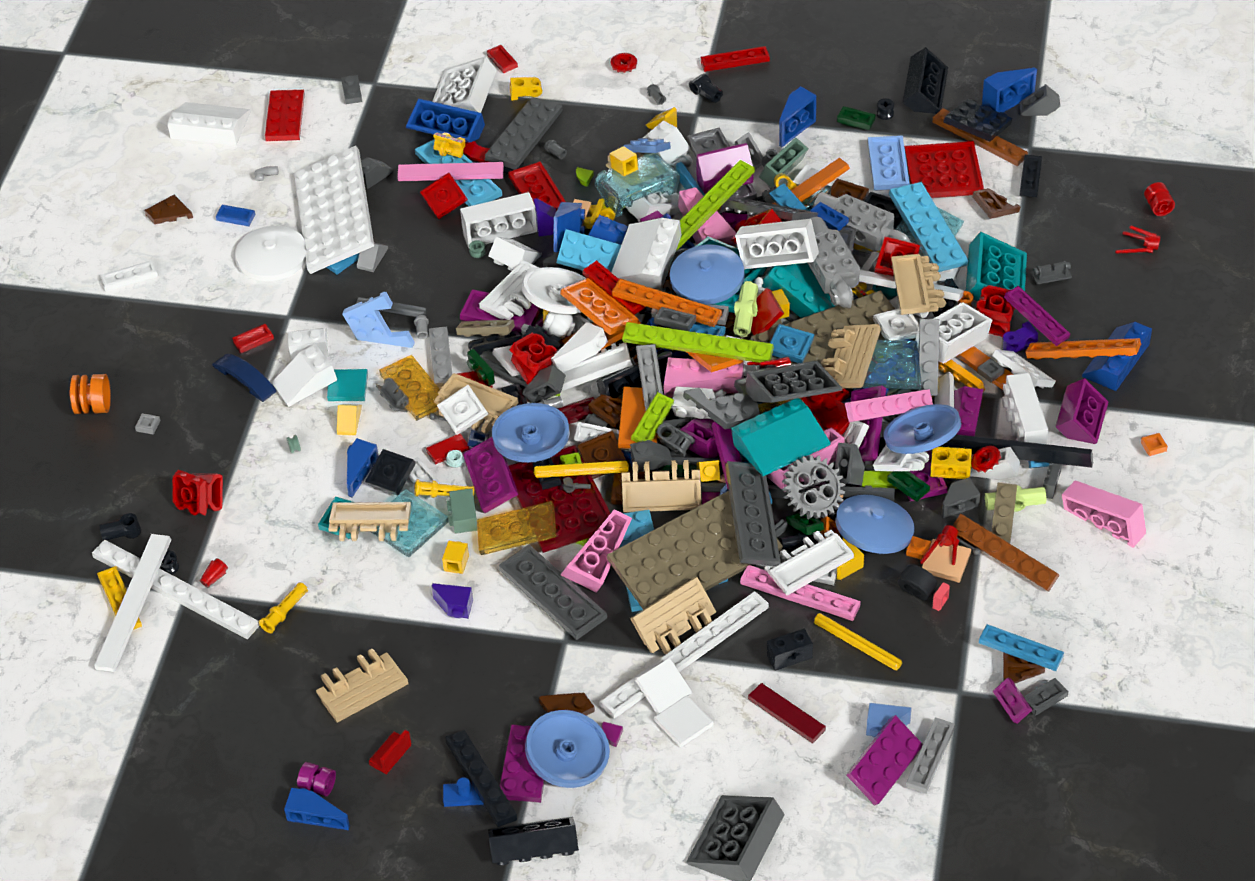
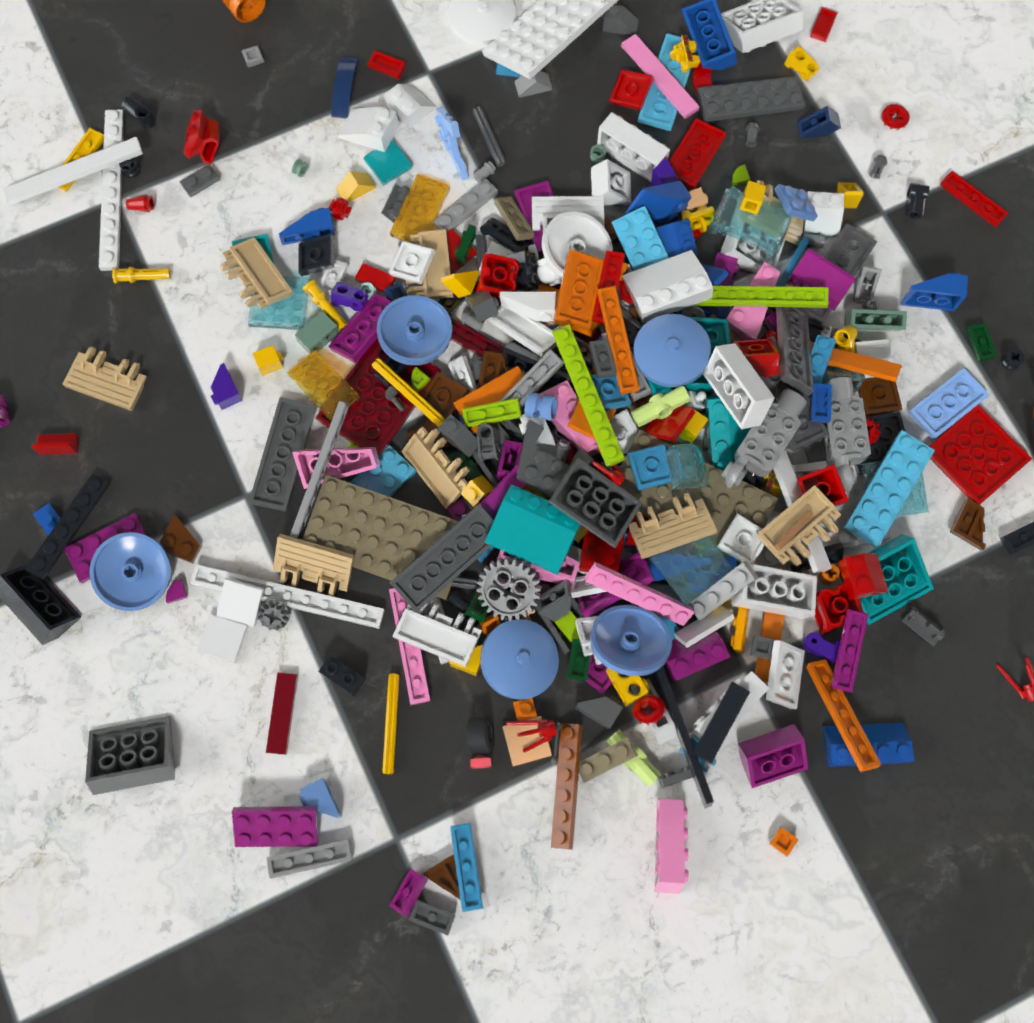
camera: 50 degrees right, 25 degrees up
none -> dark grey plate [179,164,220,198]
none -> dark grey gear [258,600,290,631]
none -> light grey tile [290,400,350,539]
none -> red gear [329,197,352,220]
none -> dark purple leg [331,282,368,311]
none -> yellow slope [441,270,479,298]
none -> medium blue wheel [525,392,558,421]
none -> clear light blue slope [665,443,709,490]
none -> black tile [692,681,750,764]
none -> medium nougat piece [774,510,814,550]
none -> dark blue slope [797,106,841,138]
none -> red slope [838,553,889,601]

